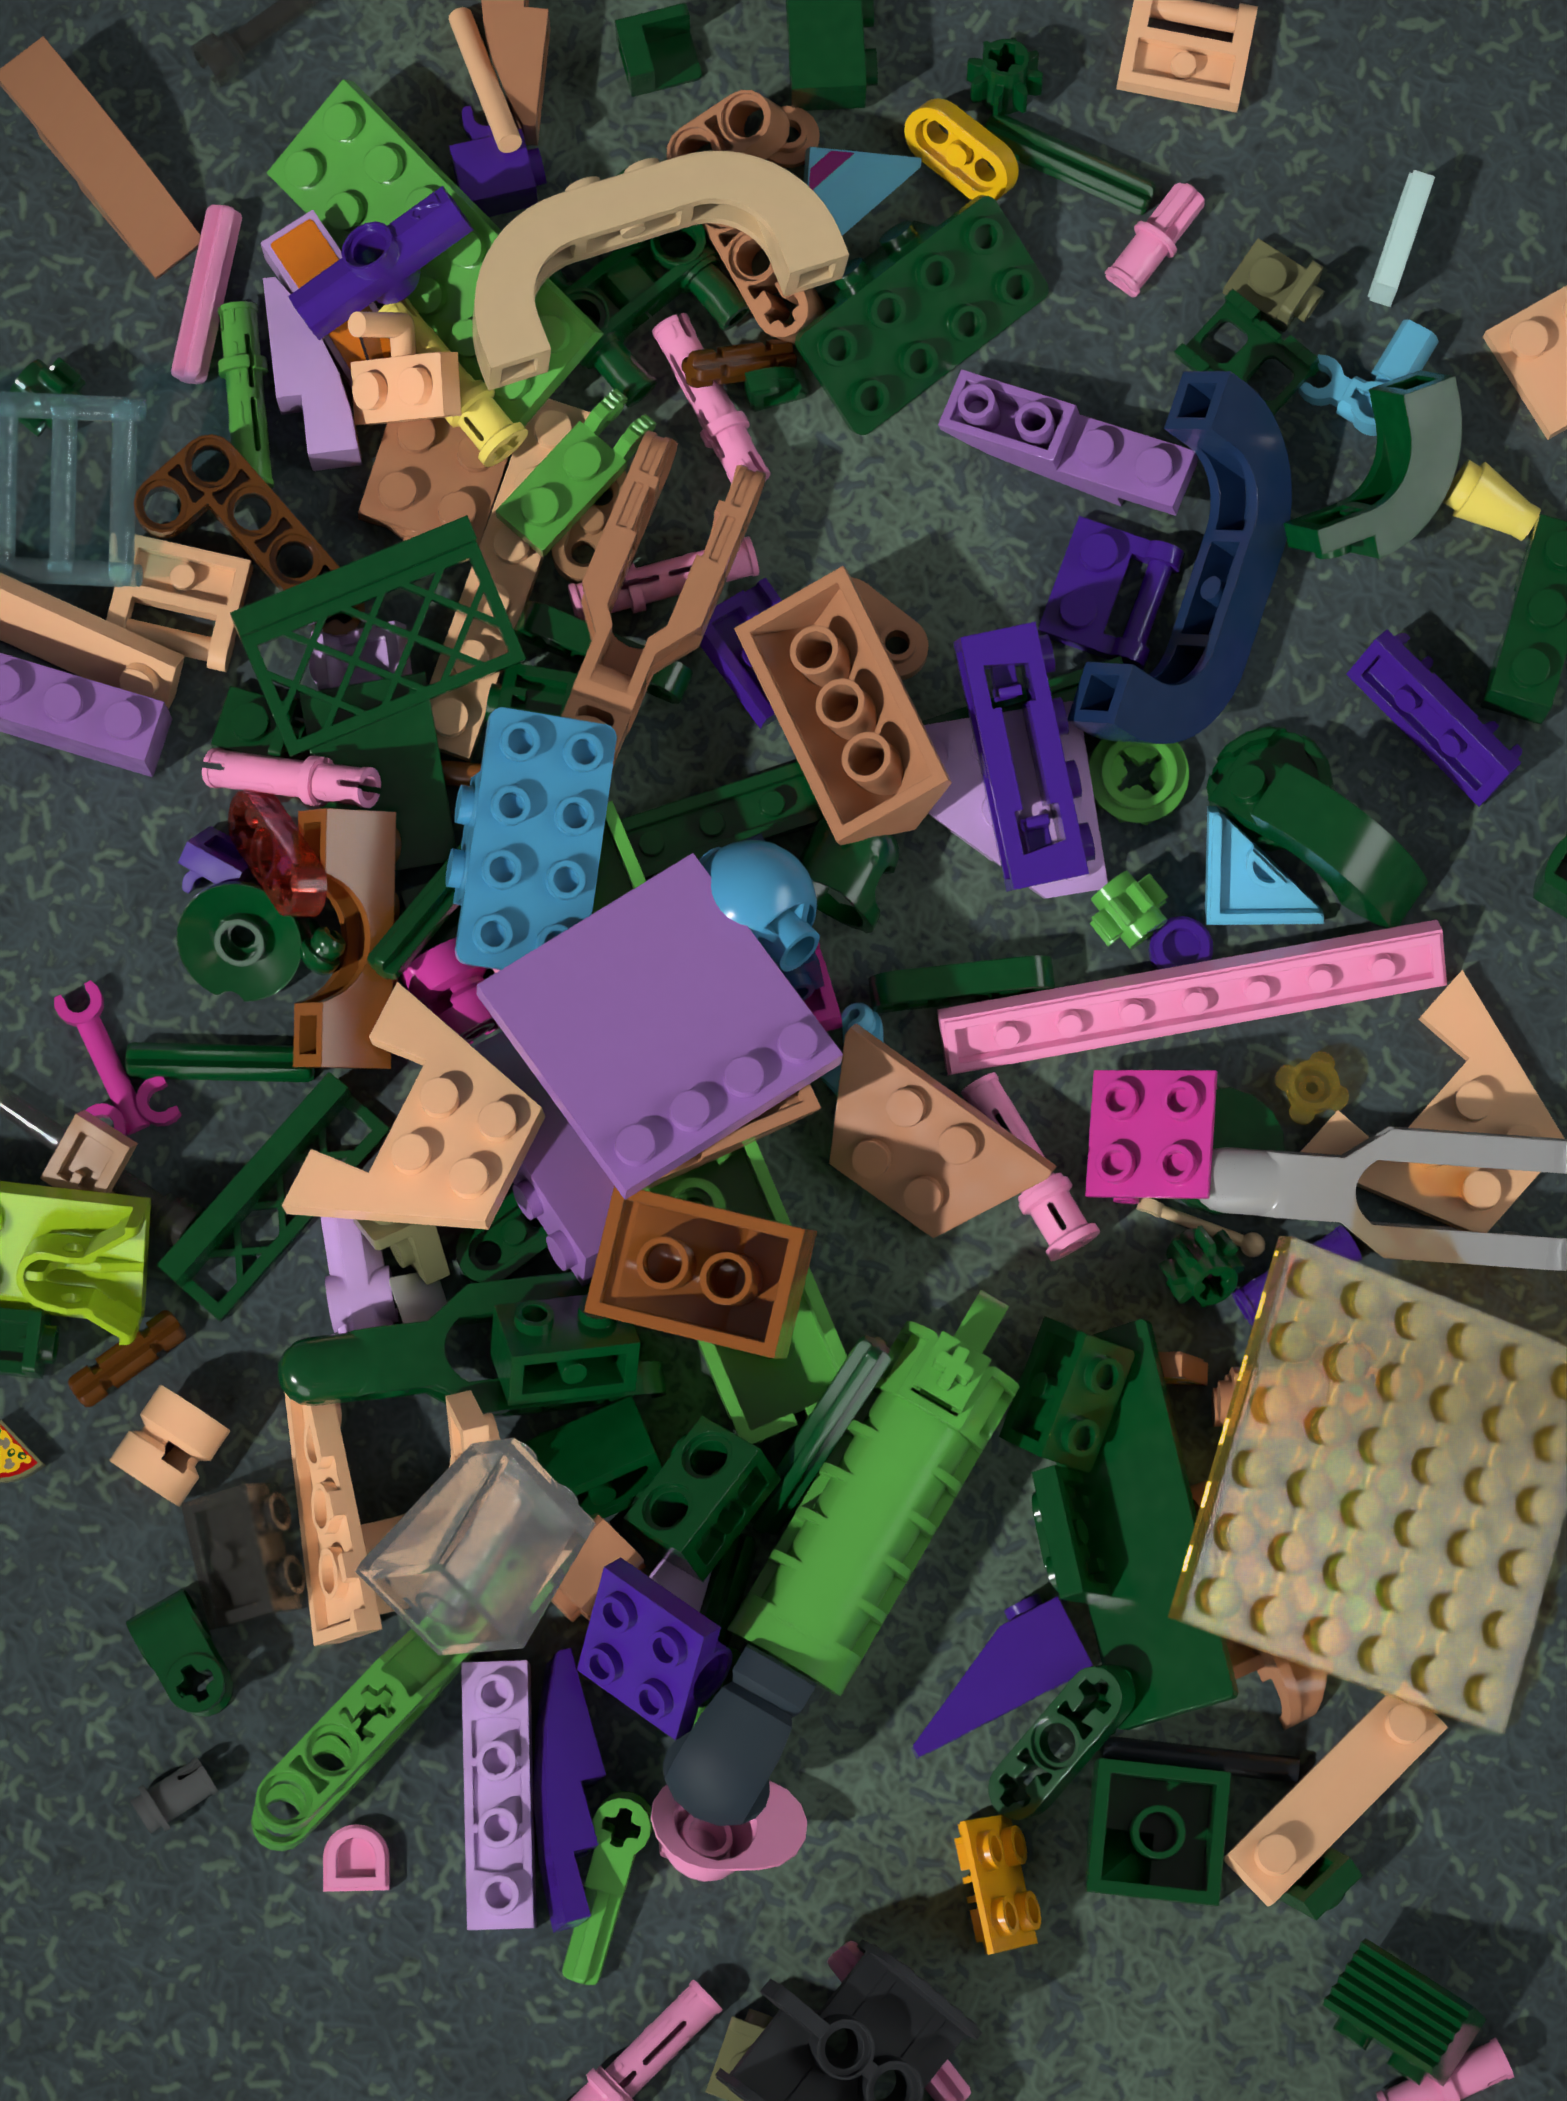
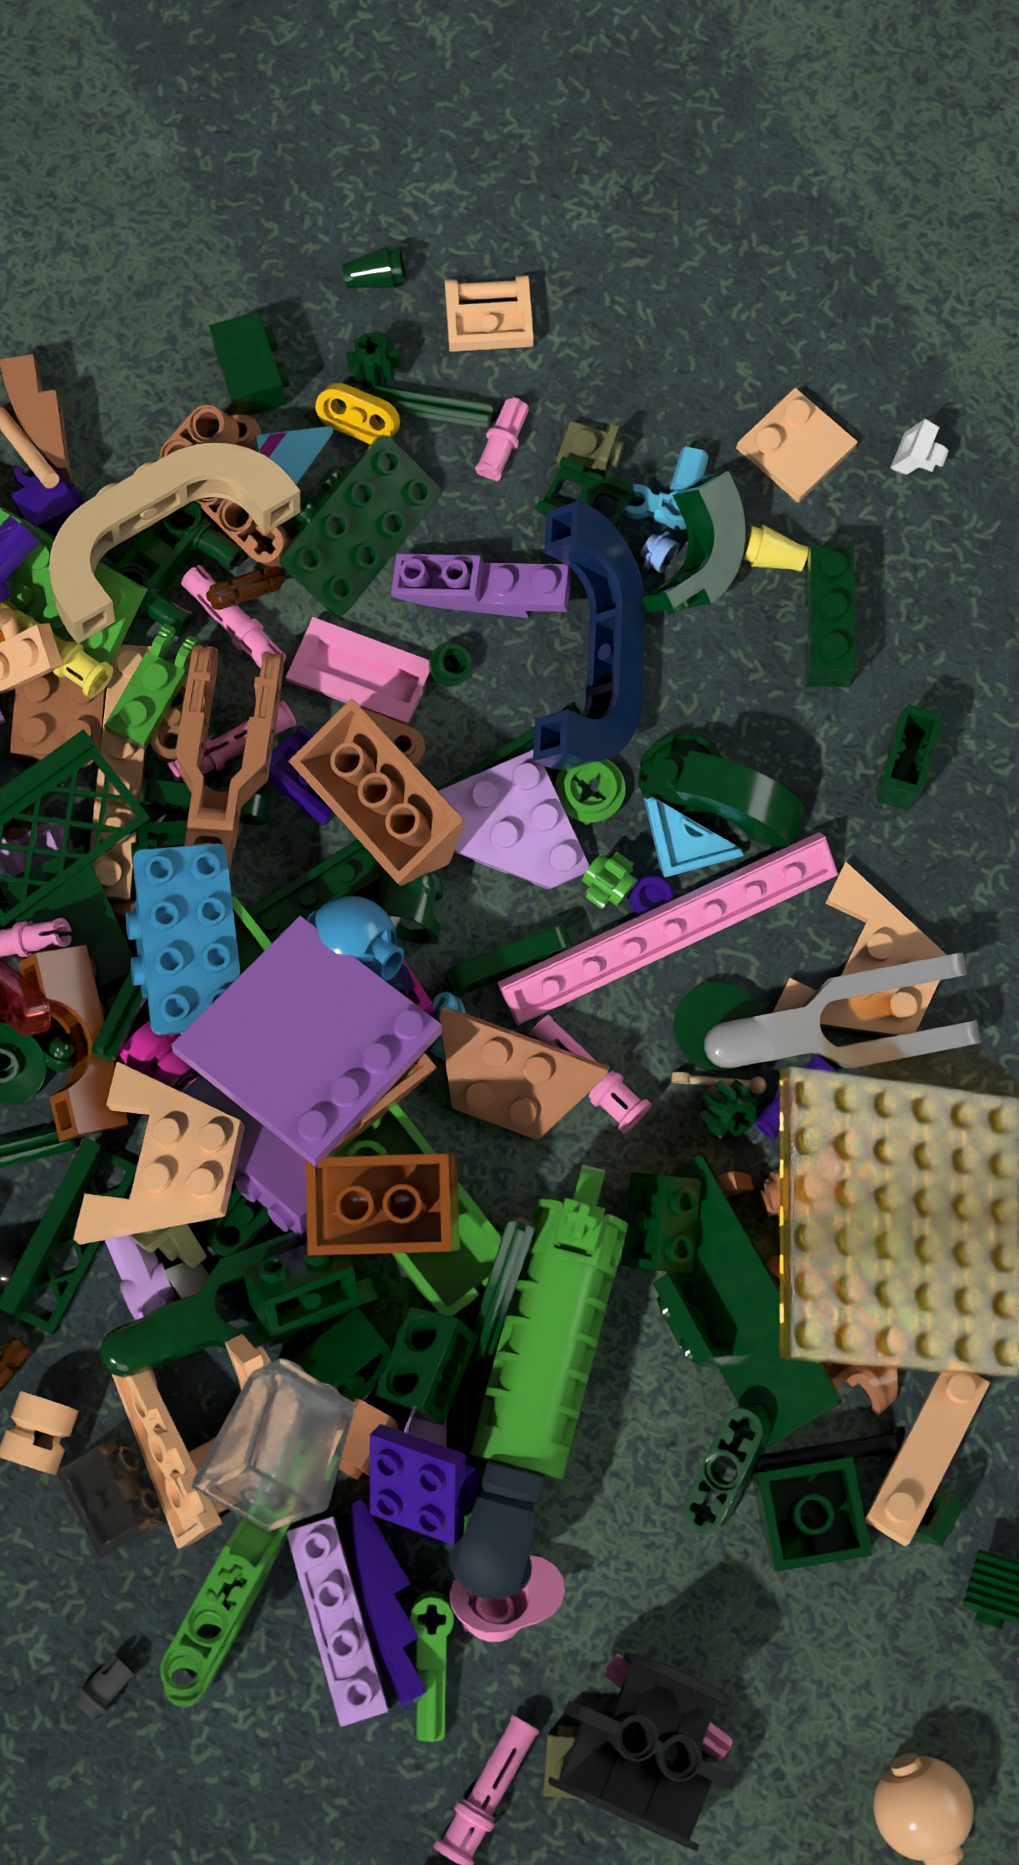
camera: 15 degrees left, 5 degrees down
dark green piece [126,1588,234,1717] -> none
bright pink tile [323,1824,390,1892] -> none
dark green panel [615,3,702,97] -> none
dark green tile [745,367,810,412] -> none
dark purple slope [911,1593,1093,1759] -> none
dark purple brick [953,622,1095,892] -> none
light orange hinge [954,1815,1041,1955] -> none
dark purple plate [1038,516,1185,670] -> none
dark pink hinge [1085,1070,1218,1204] -> none
clear yellow plate [1275,1051,1349,1125] -> none
dark purple plate [1346,629,1522,807] -> none
light aqua tile [1367,170,1435,307] -> none
none -> bright pink piece [286,617,430,726]
none -> dark green plate [429,642,472,687]
none -> light blue plate [641,532,679,573]

